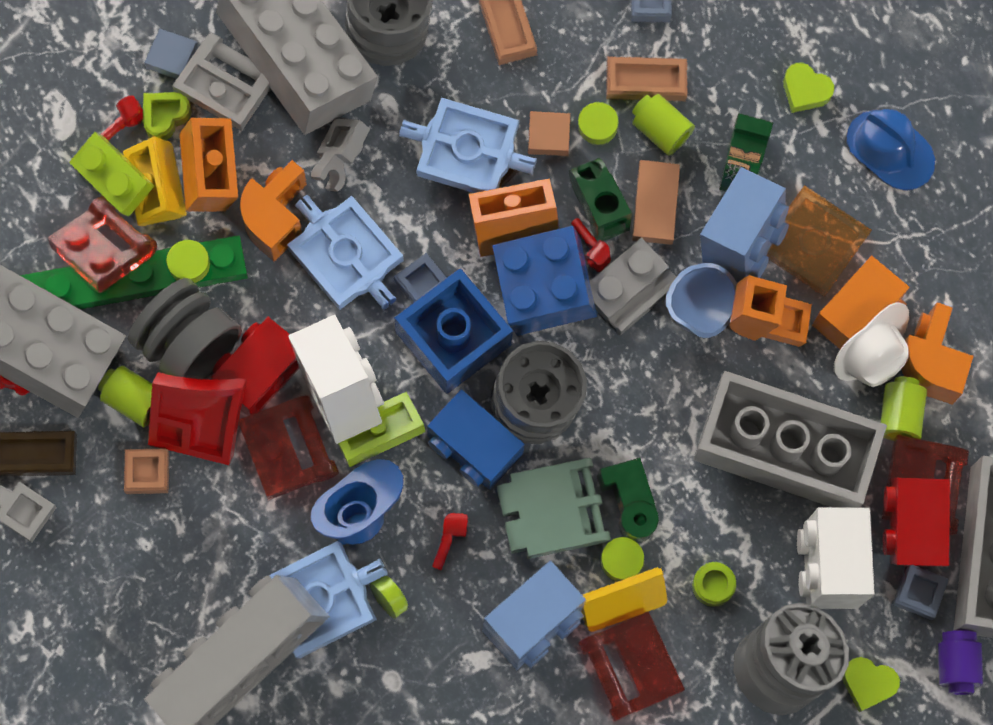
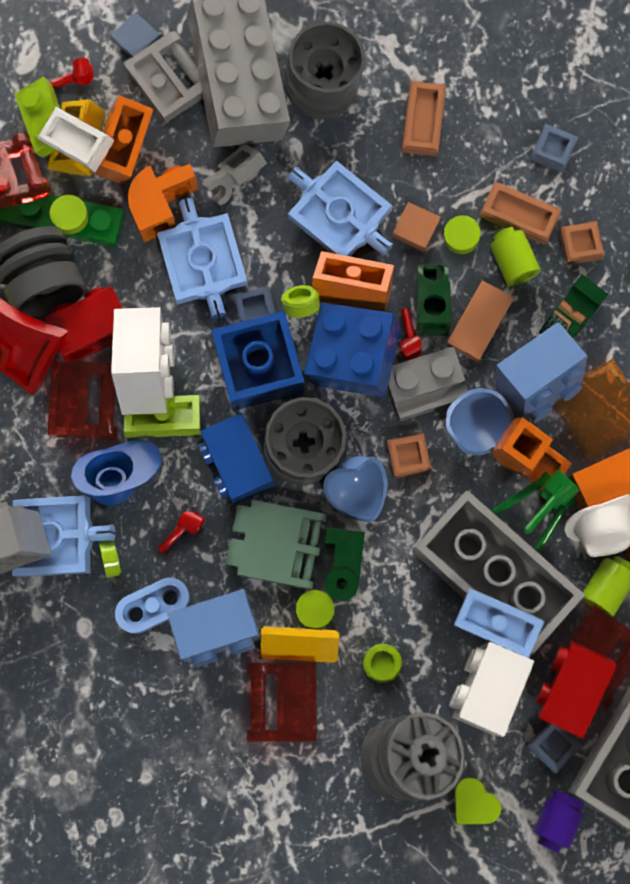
camera: 30 degrees right, 5 degrees up
lime tile [143,92,191,140] -> none
none -> white tile [37,107,115,172]
none -> light blue plate [115,578,190,634]
none -> lime tile [281,285,320,318]
none -> medium blue helmet [323,456,388,522]
none -> nougat tile [387,433,432,479]
none -> light blue plate [454,588,544,658]
none -> green plant [492,469,580,554]
none -> nougat tile [559,221,604,265]

